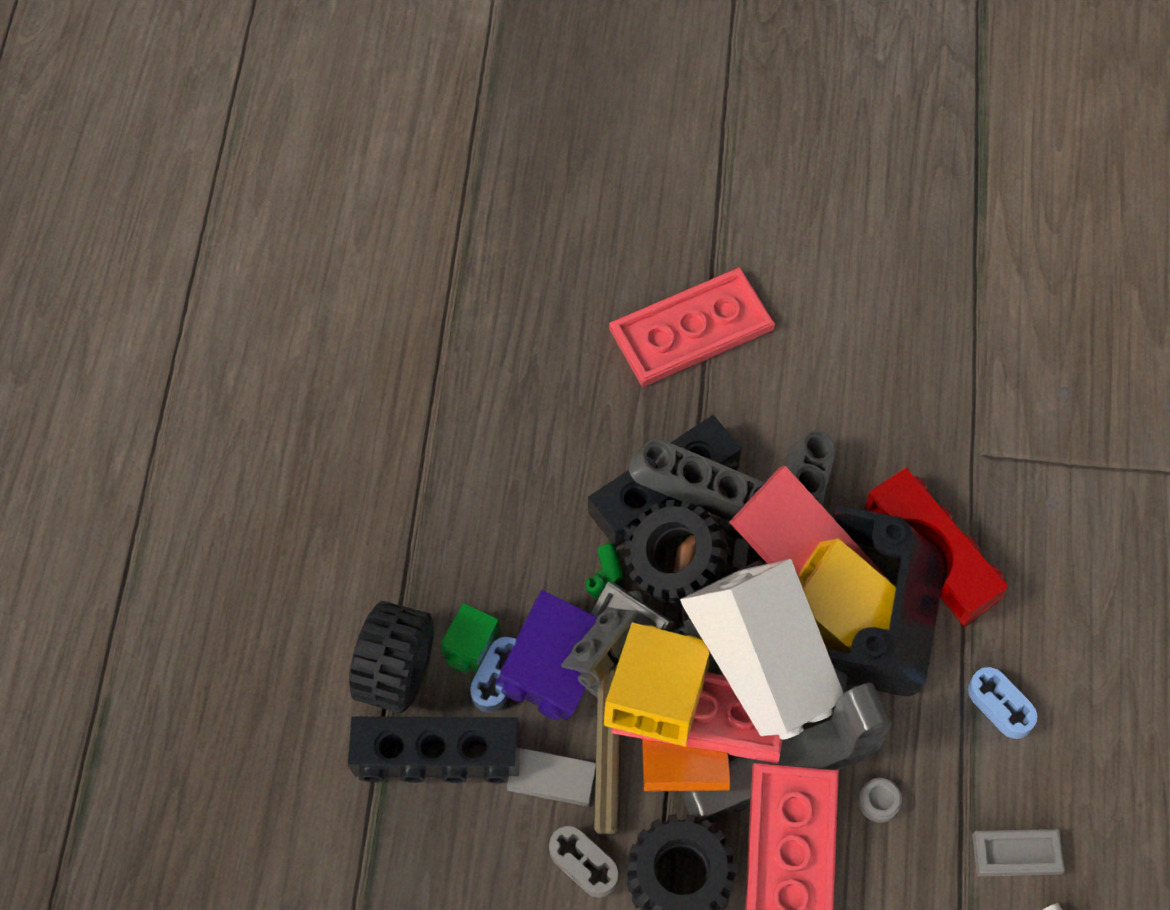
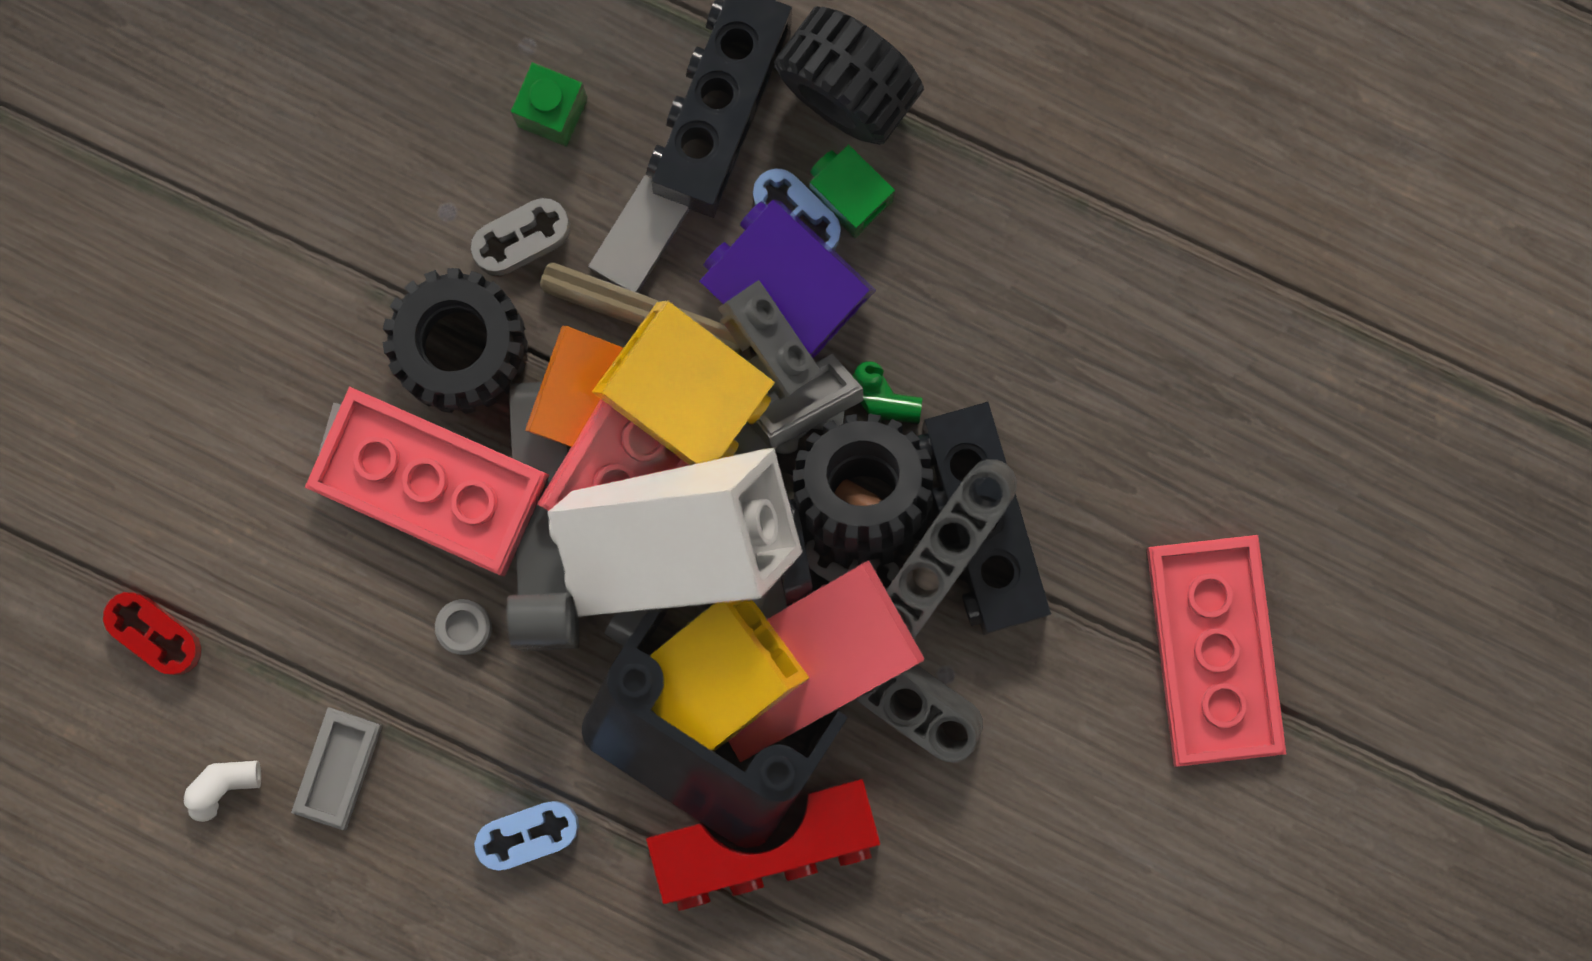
camera: 110 degrees right, 20 degrees up
none -> green brick [511,62,588,147]

